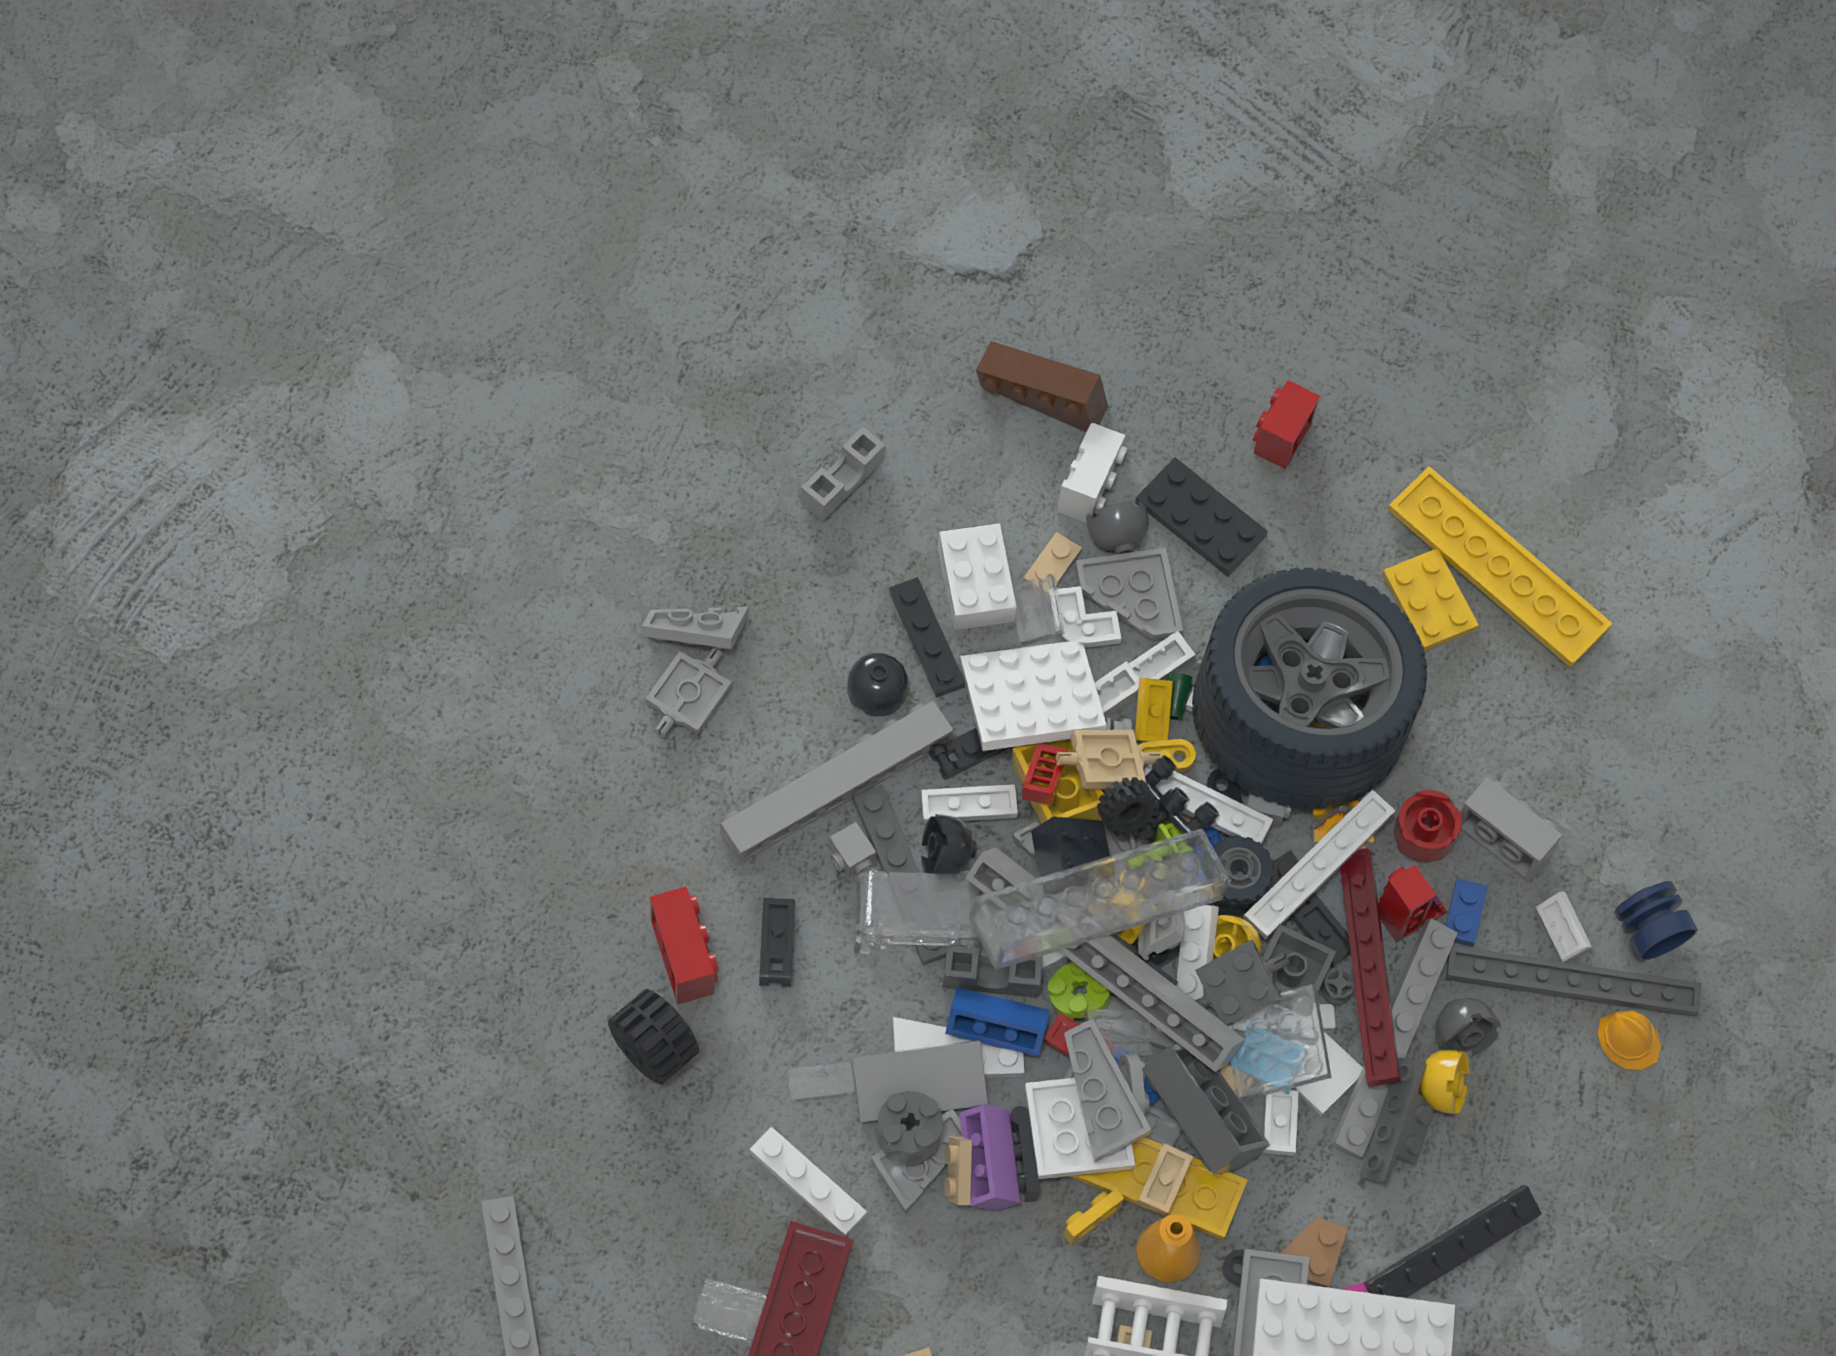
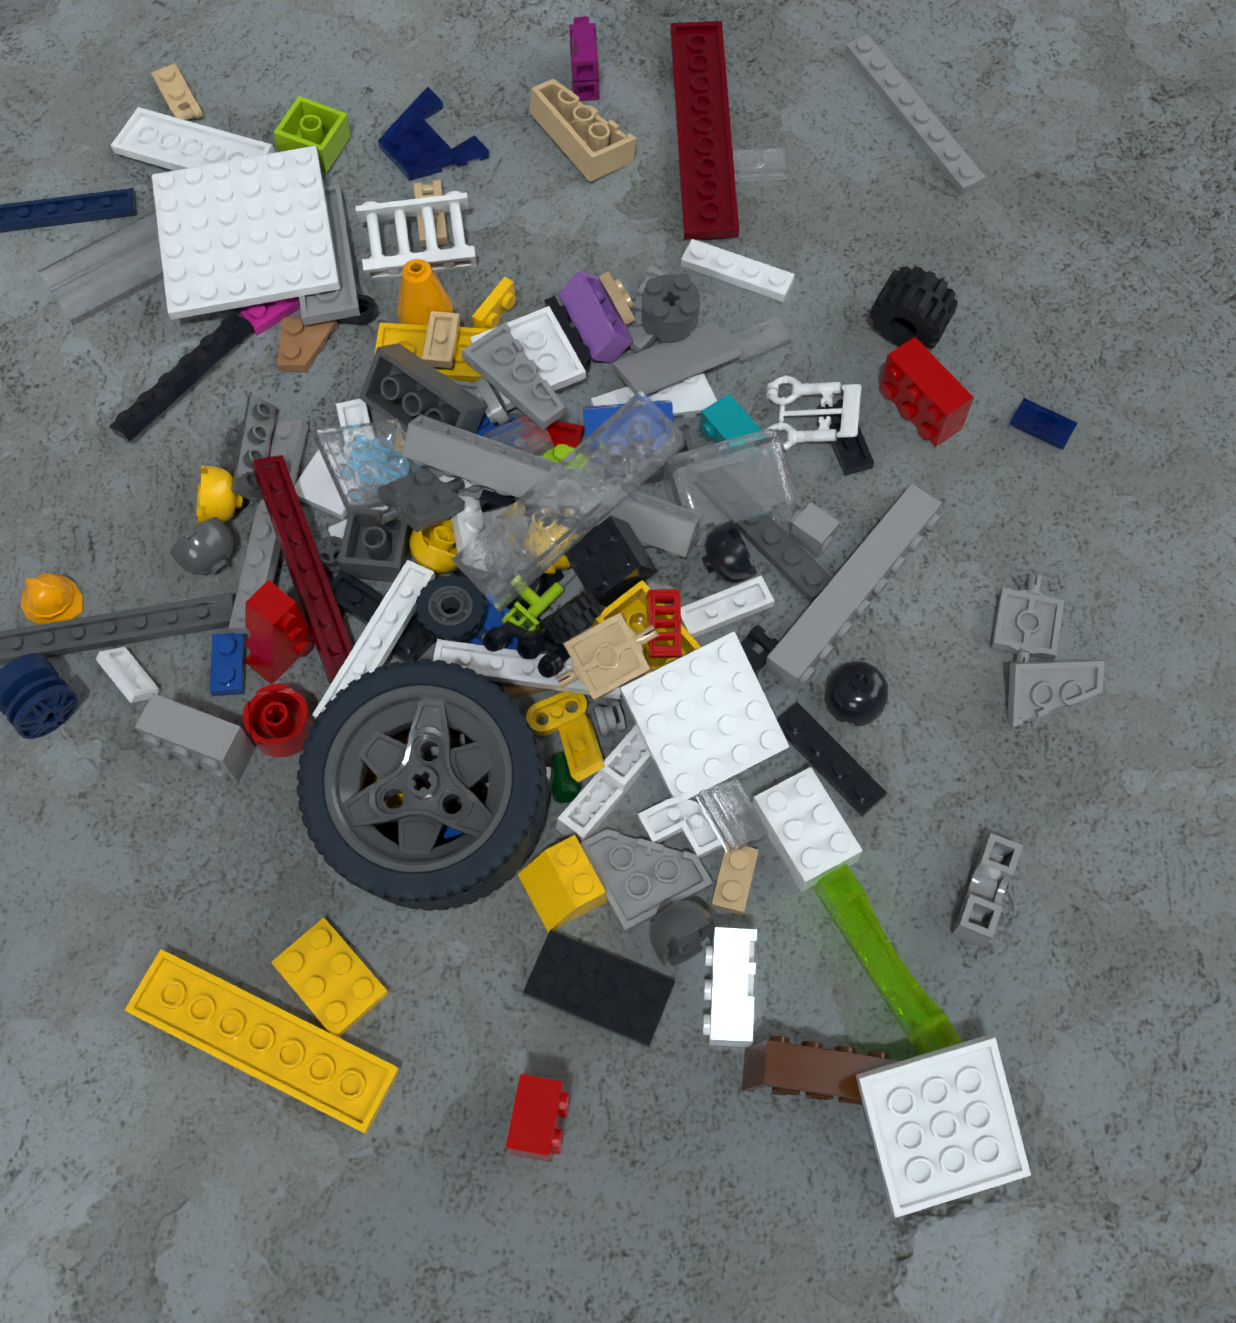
camera: 170 degrees right, 0 degrees up
none -> yellow slope [518,835,607,933]
none -> teal brick [699,394,765,468]
none -> white piece [763,375,862,453]
none -> clear neon green arch [814,864,963,1055]
none -> white plate [856,1034,1031,1218]
none -> clear blue plate [1009,398,1078,450]

